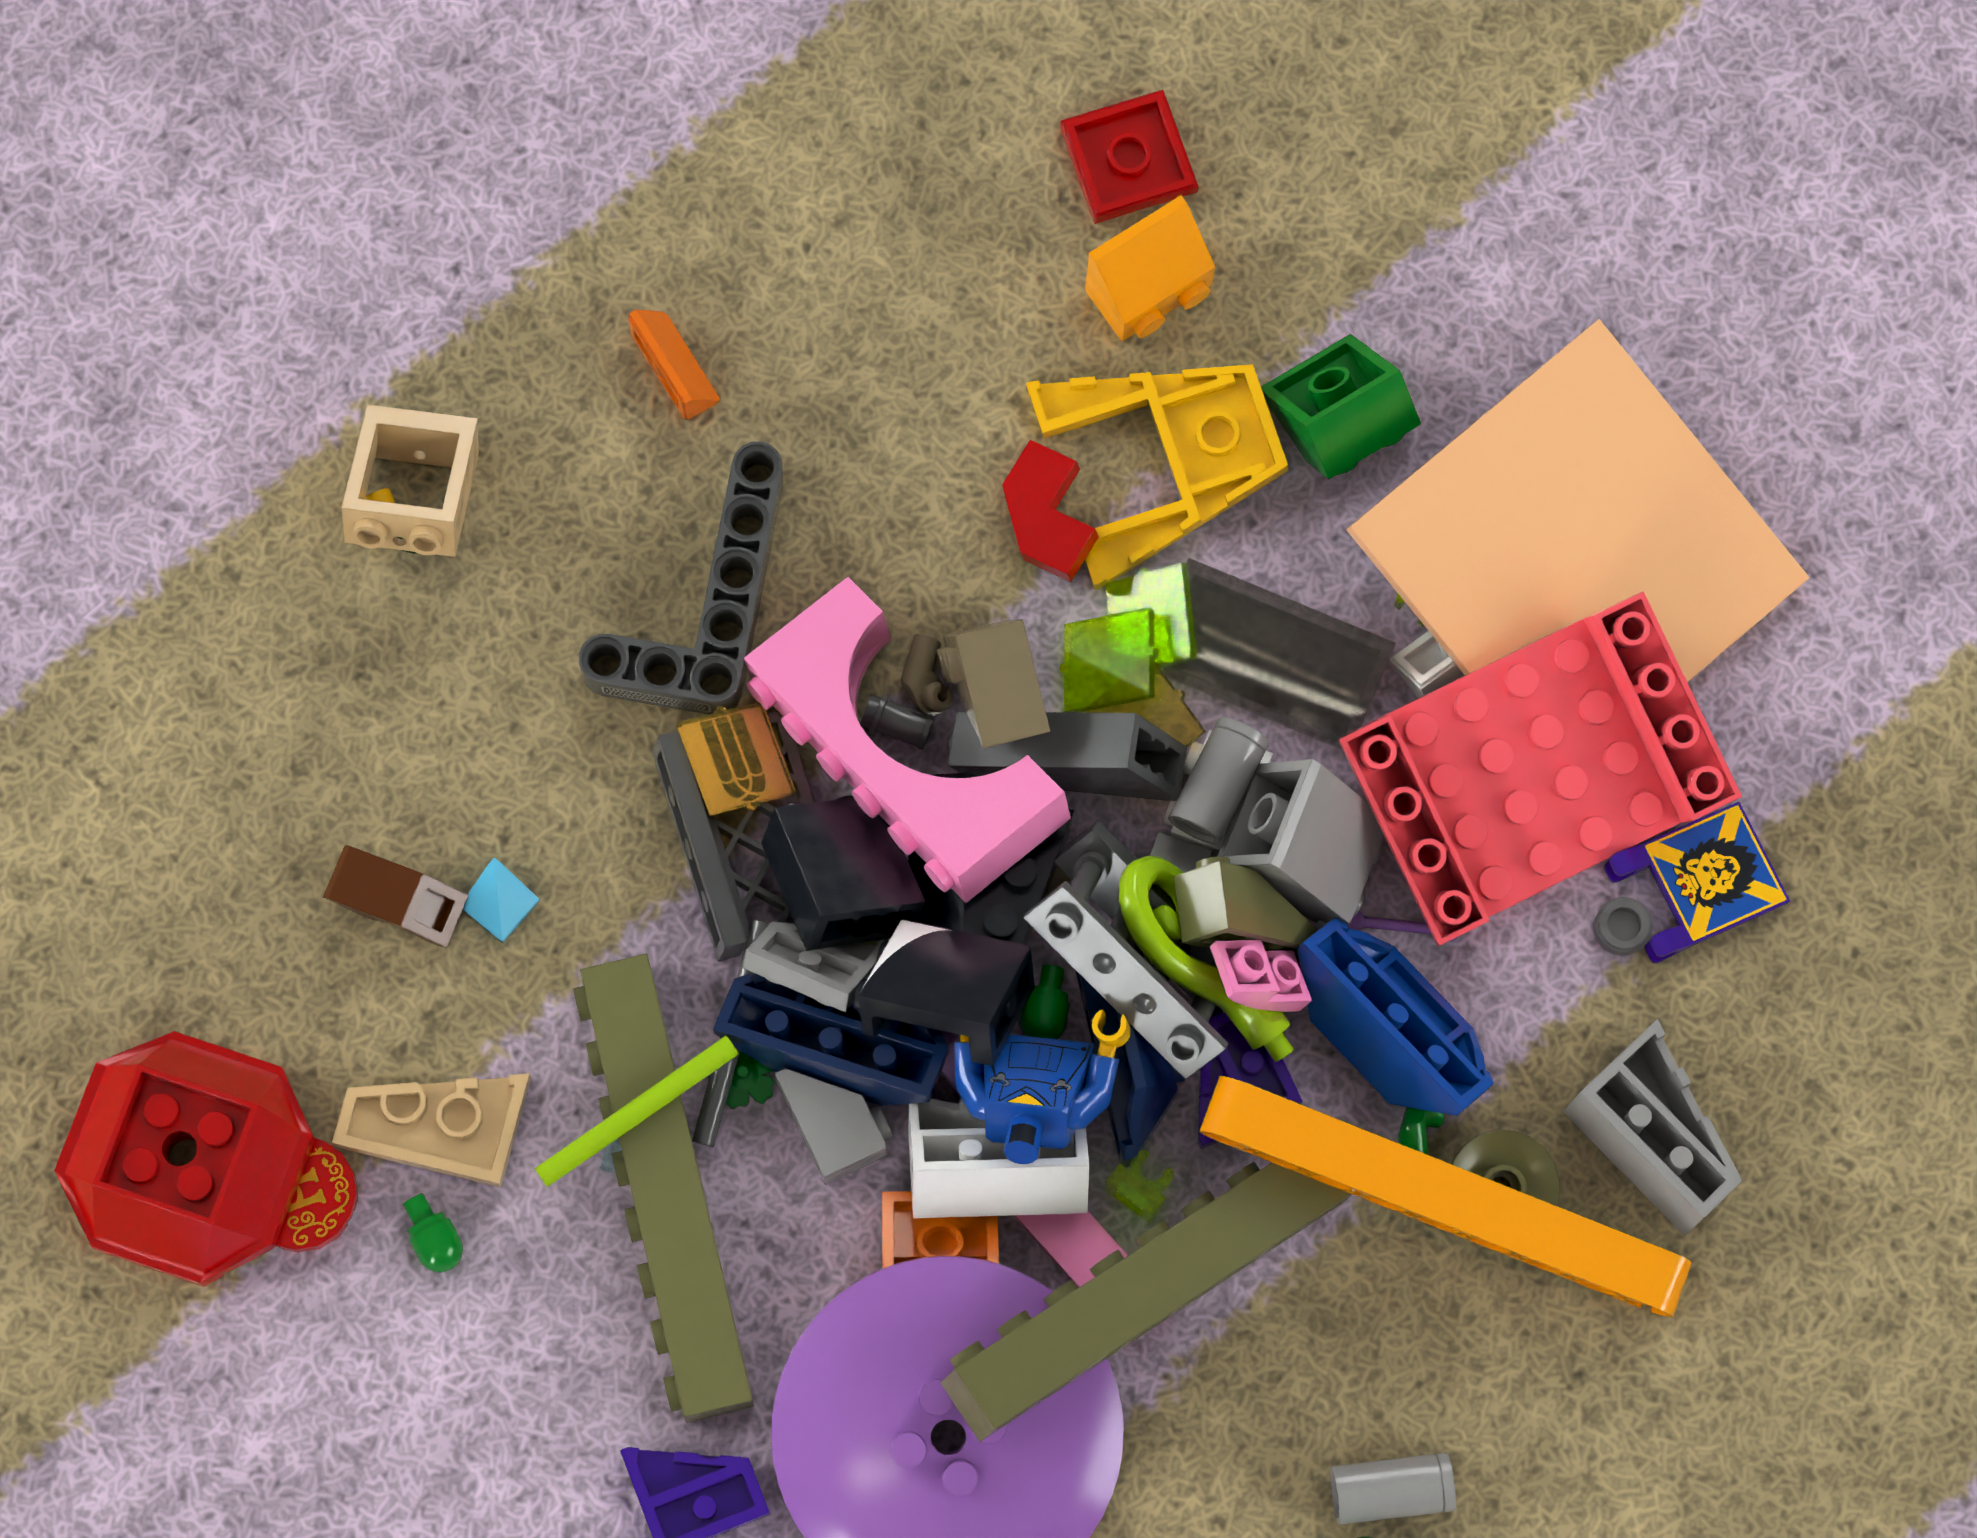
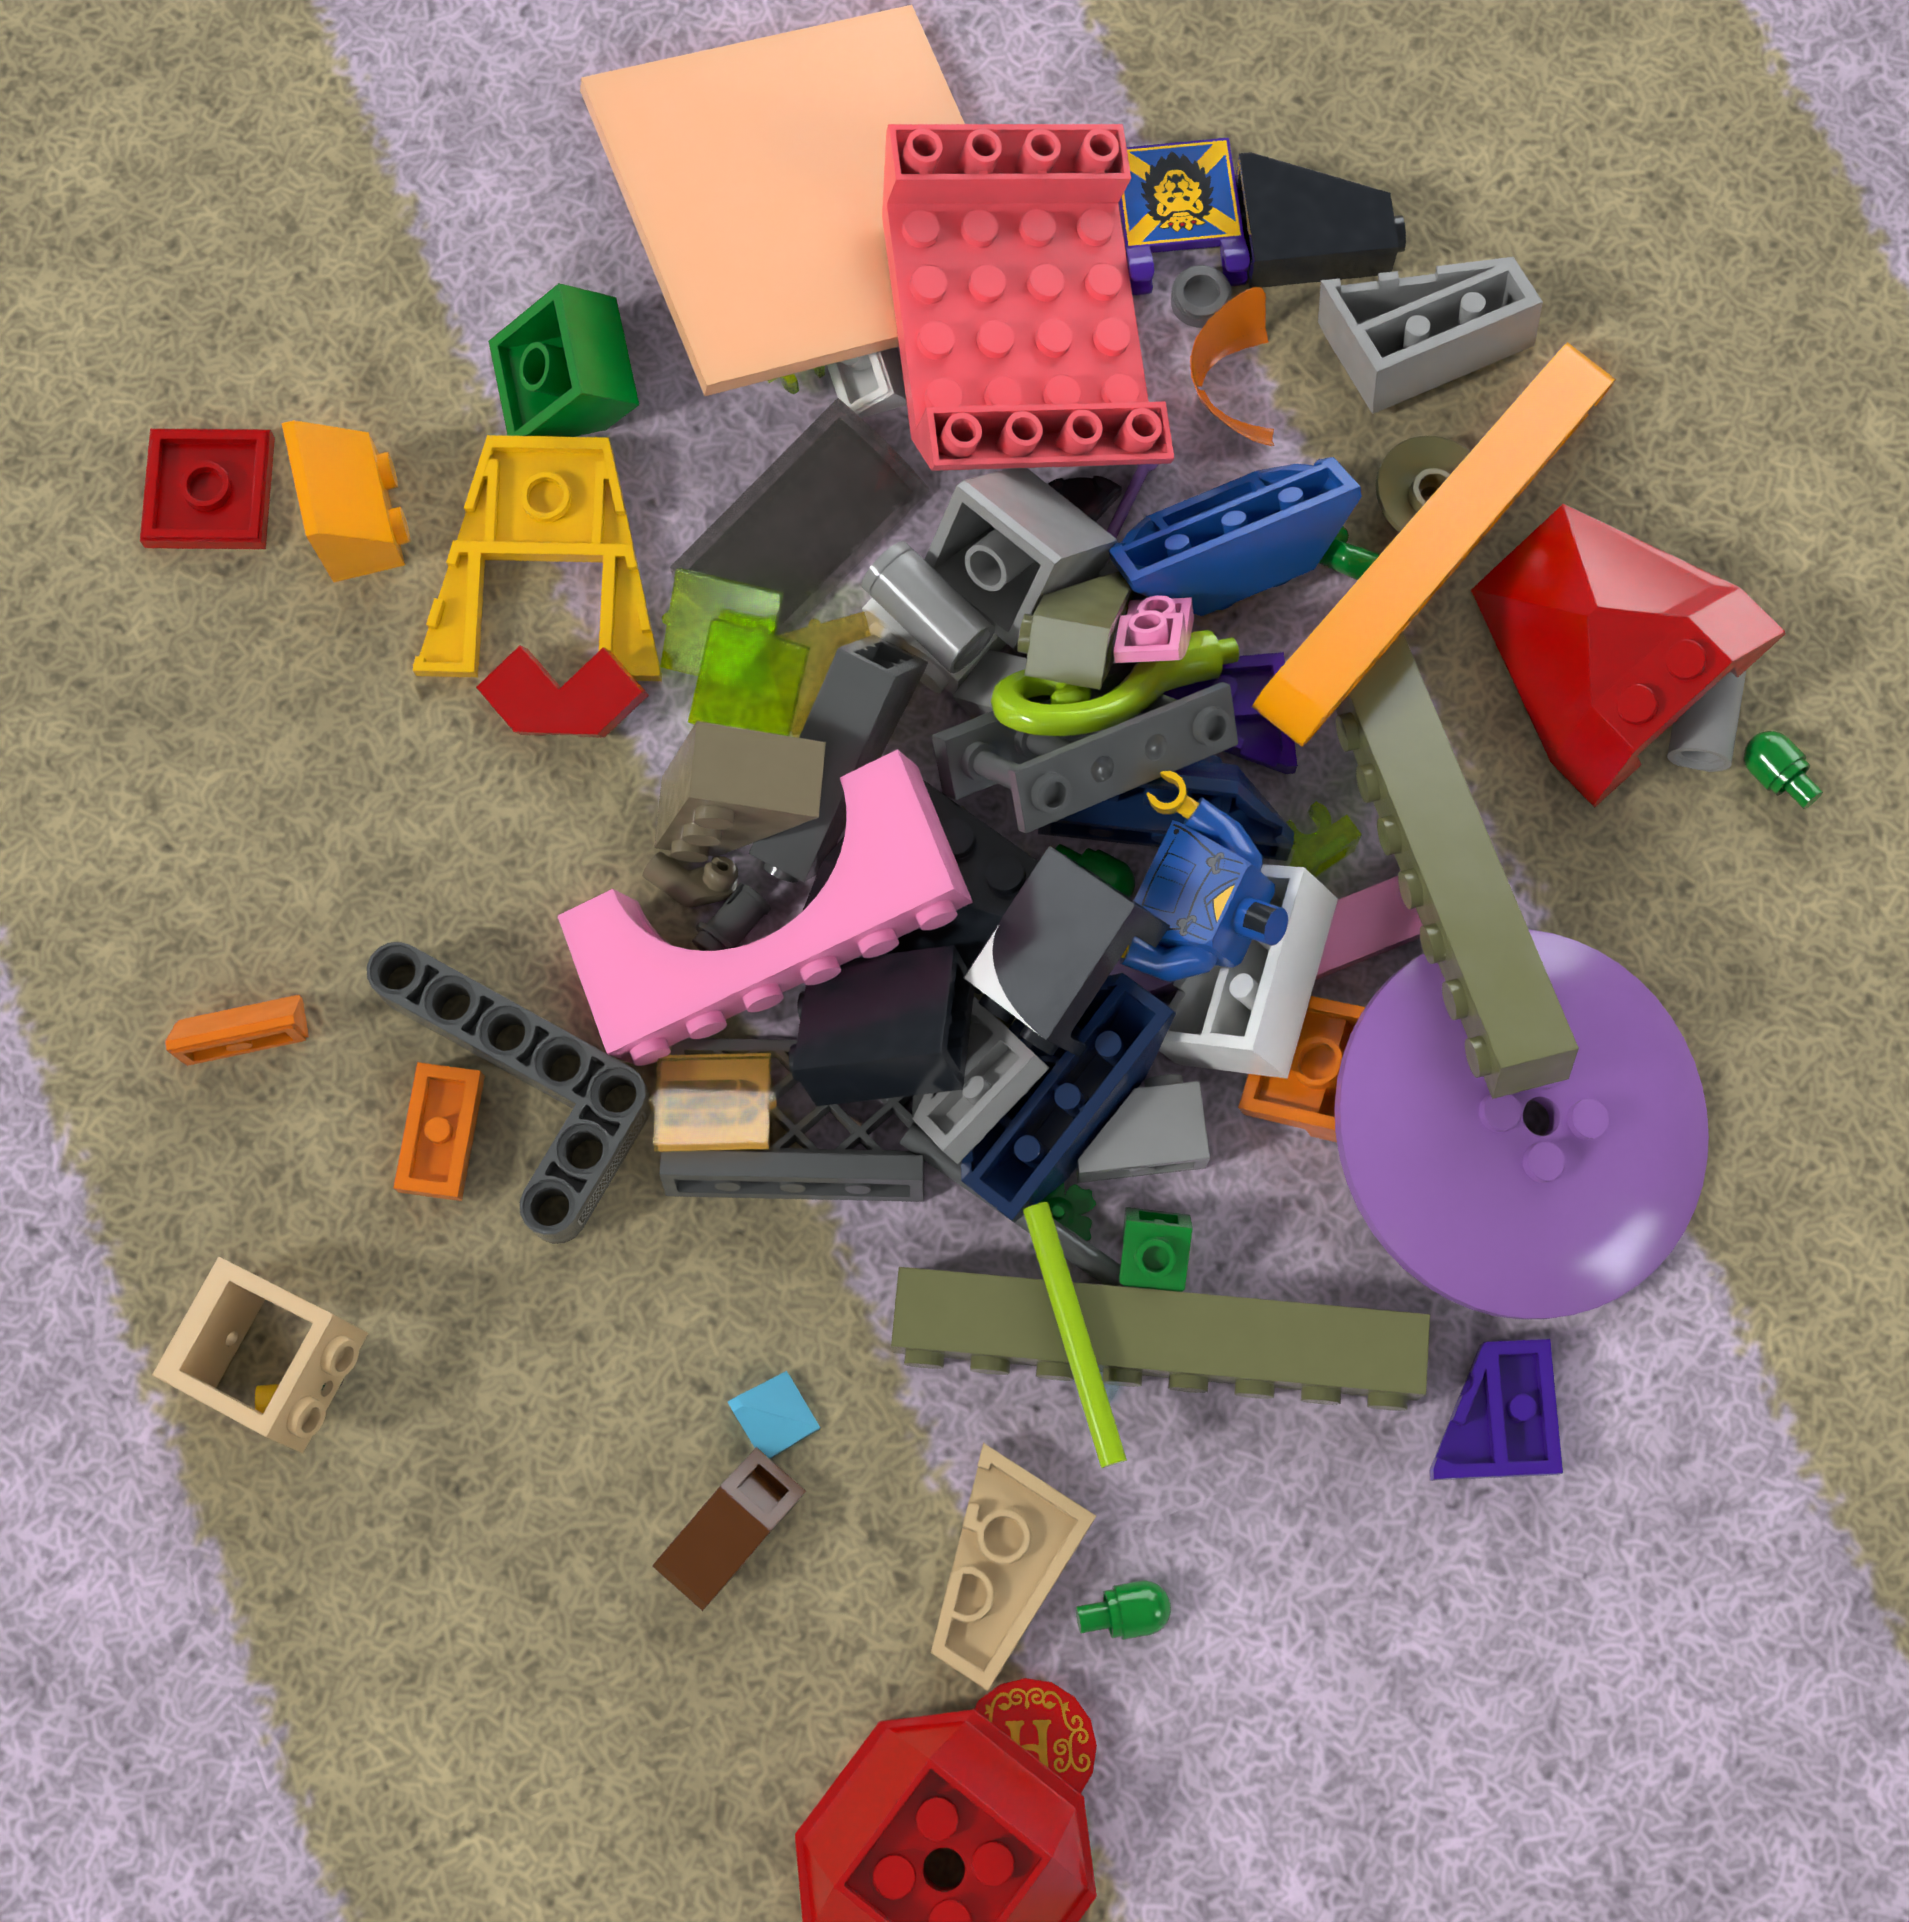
camera: 65 degrees left, 0 degrees up
none -> orange plate [393,1062,485,1201]
none -> black tile [1048,476,1122,522]
none -> green bracket [1119,1207,1193,1292]
none -> orange piece [1190,287,1275,446]
none -> black slope [1235,152,1406,288]
none -> red wedge [1471,504,1786,808]

